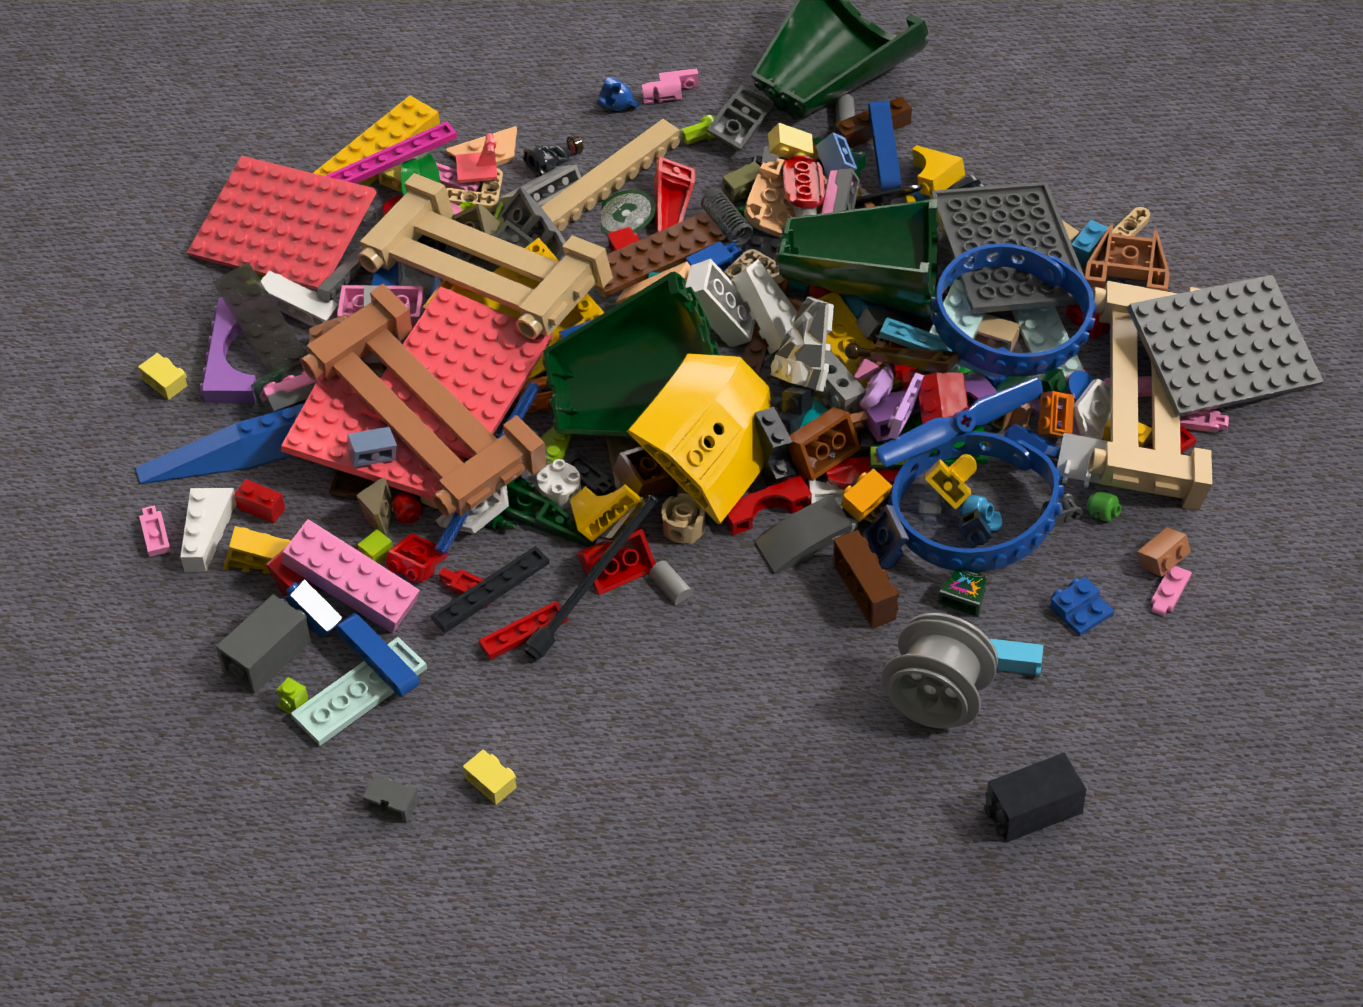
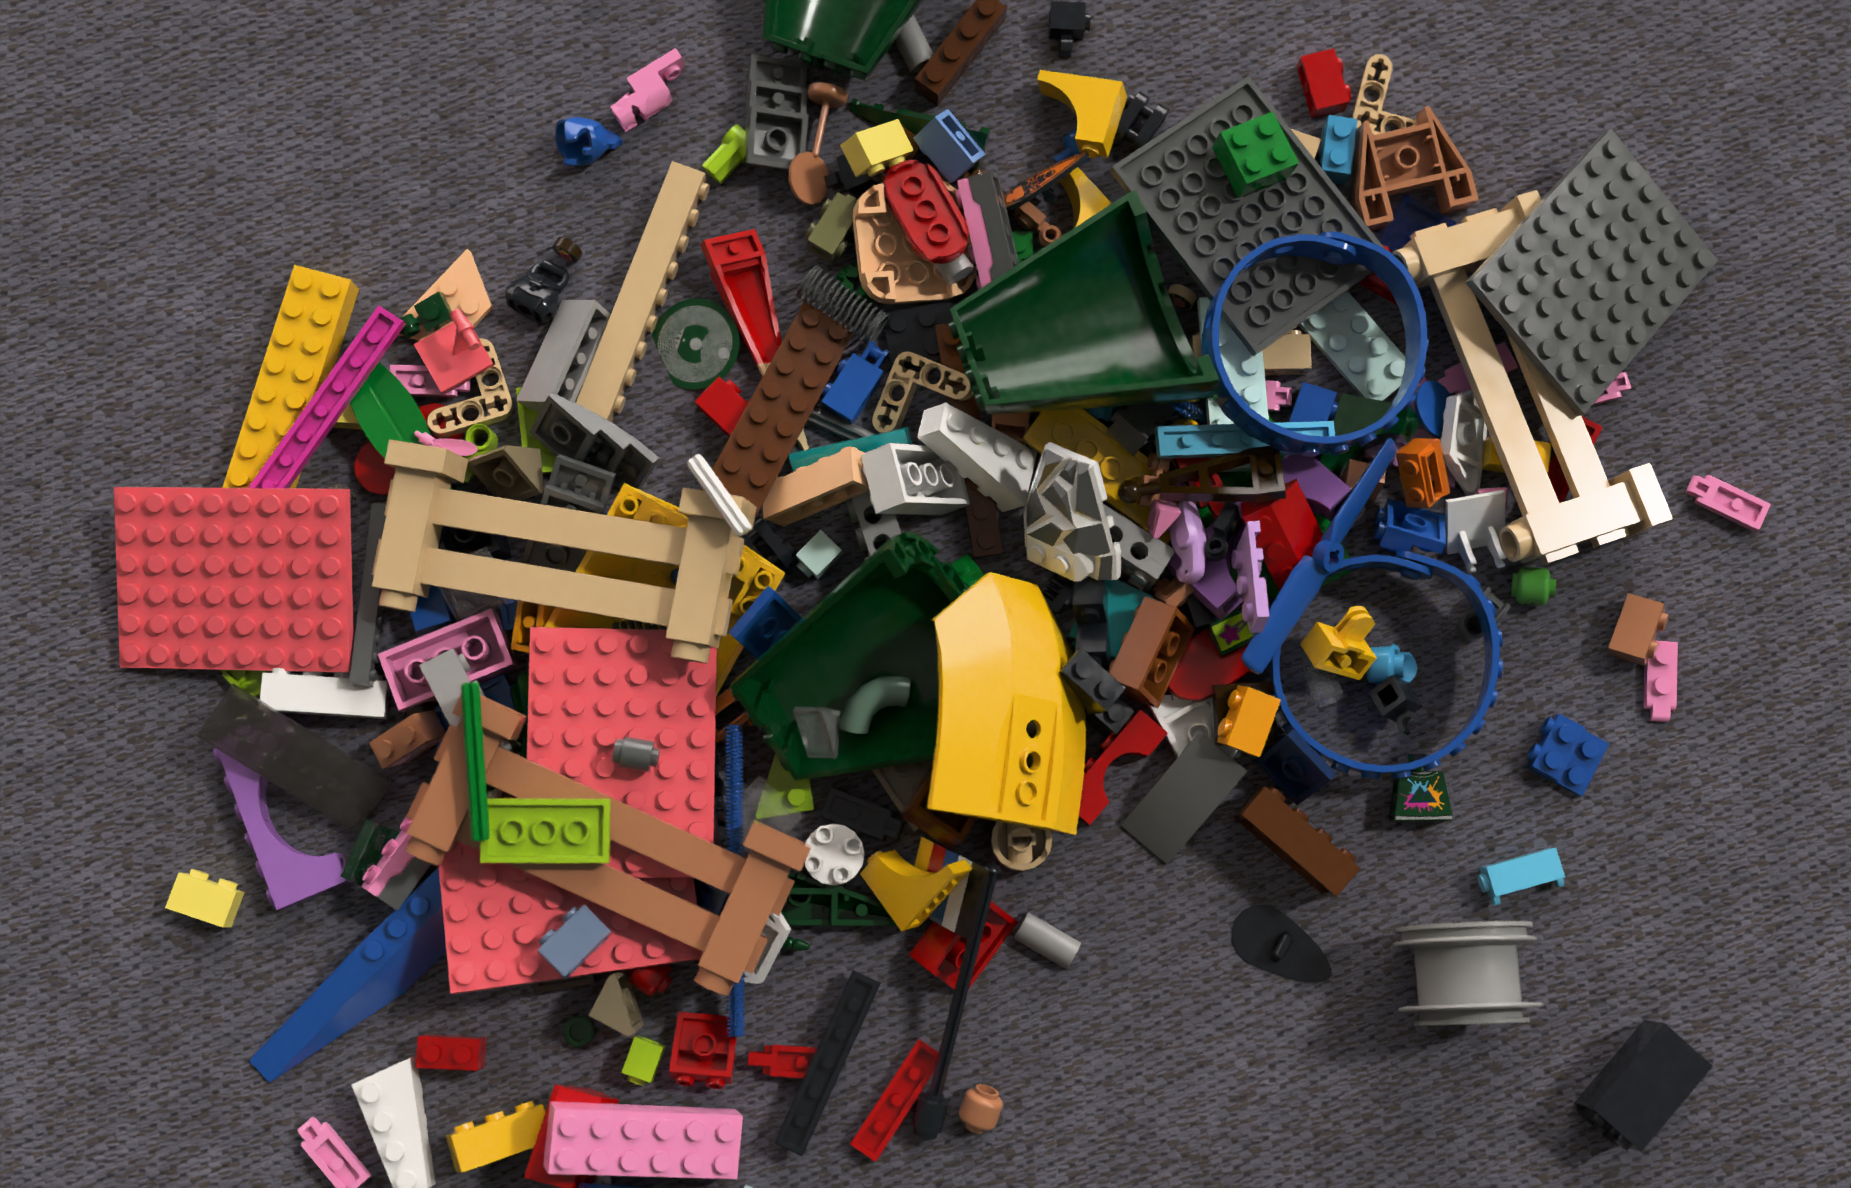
camera: 30 degrees left, 30 degrees up
blue beam [868,100,901,191] -> none
none -> dark green plate [399,291,453,338]
none -> green axle [461,682,490,842]
none -> lime plate [480,798,611,863]
none -> dark green tile [563,1016,595,1047]
none -> dark grey brick [612,737,660,772]
none -> white axle [687,454,751,536]
none -> nougat piece [788,82,848,205]
none -> clear slope [793,707,840,758]
none -> sand green cylinder [839,676,910,734]
none -> nougat head [958,1084,1003,1134]
none -> black brick [1049,1,1091,58]
none -> black plate [1205,502,1242,561]
none -> green brick [1212,111,1299,198]
none -> black shield [1231,905,1332,982]
none -> red brick [1296,48,1351,119]
none -> bright pink hinge [1686,475,1771,532]

